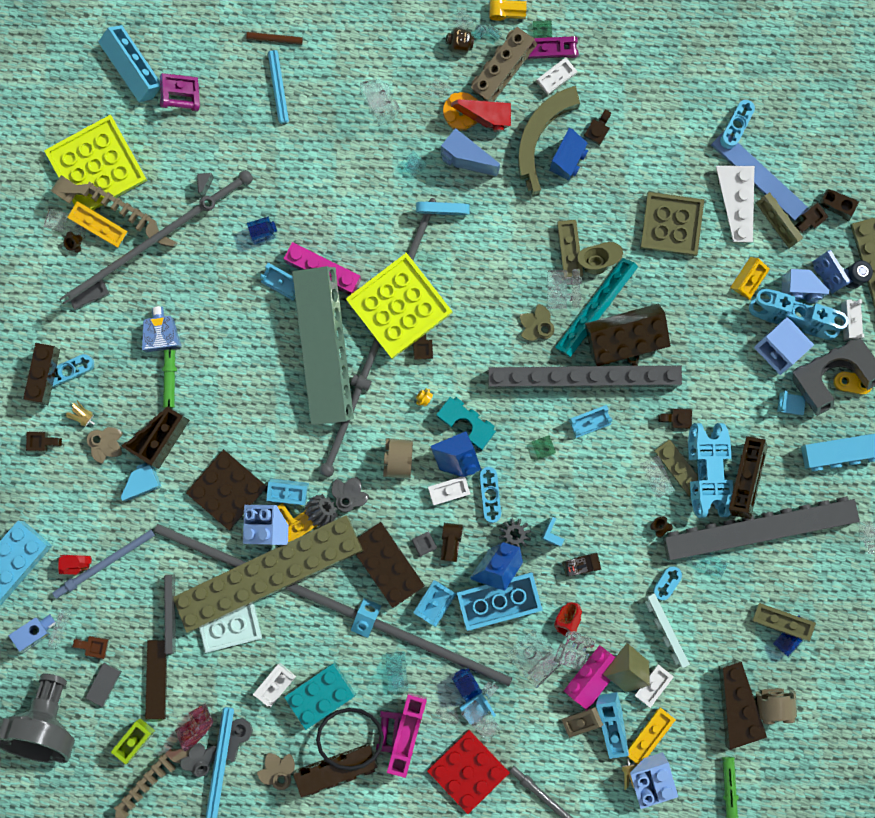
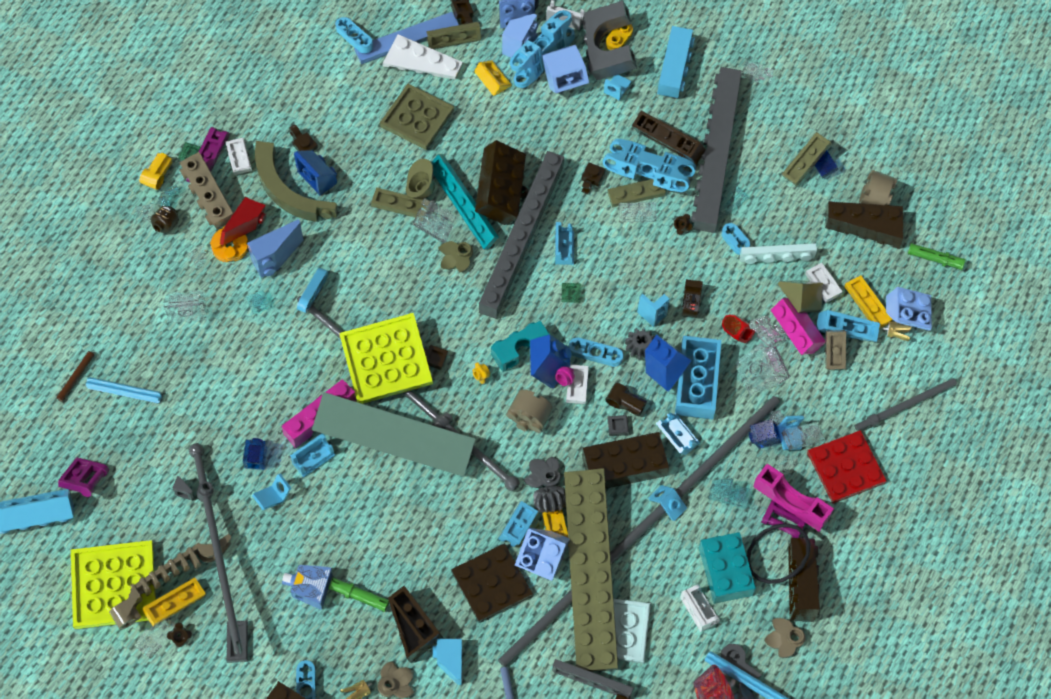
camera: 70 degrees left, 20 degrees down
none -> medium azure bracket [252,474,291,510]
none -> dark pink plate [555,367,575,386]

